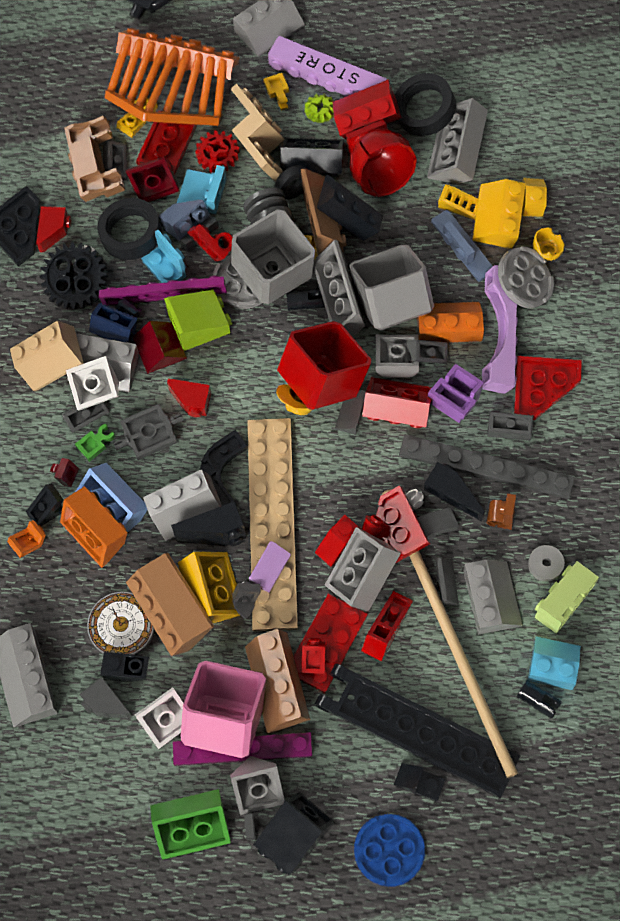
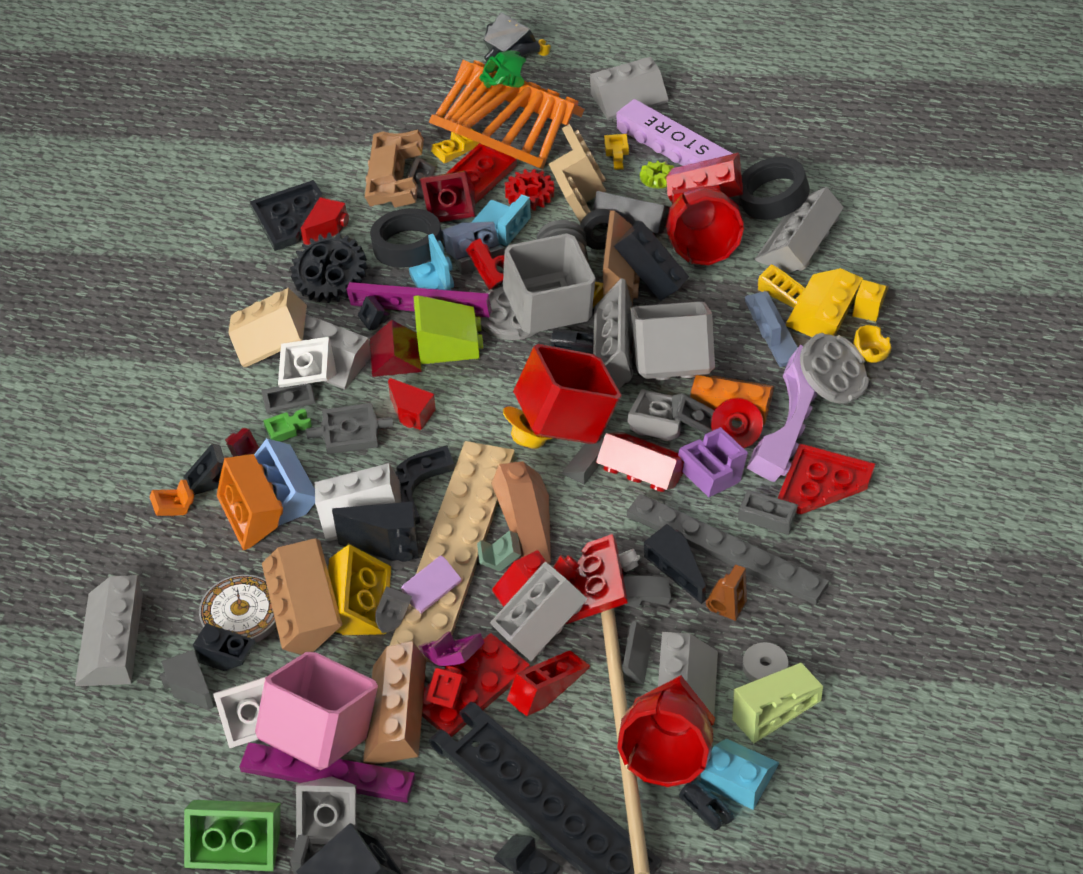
camera: 15 degrees right, 20 degrees down
dark blue brick [89,303,137,343] -> none
none -> magenta slope [418,631,484,666]
none -> sand green bracket [477,530,521,571]
none -> green helmet [479,51,526,88]
none -> nougat wedge [491,461,551,564]
none -> red plate [617,675,715,787]
none -> red dish [711,398,763,448]

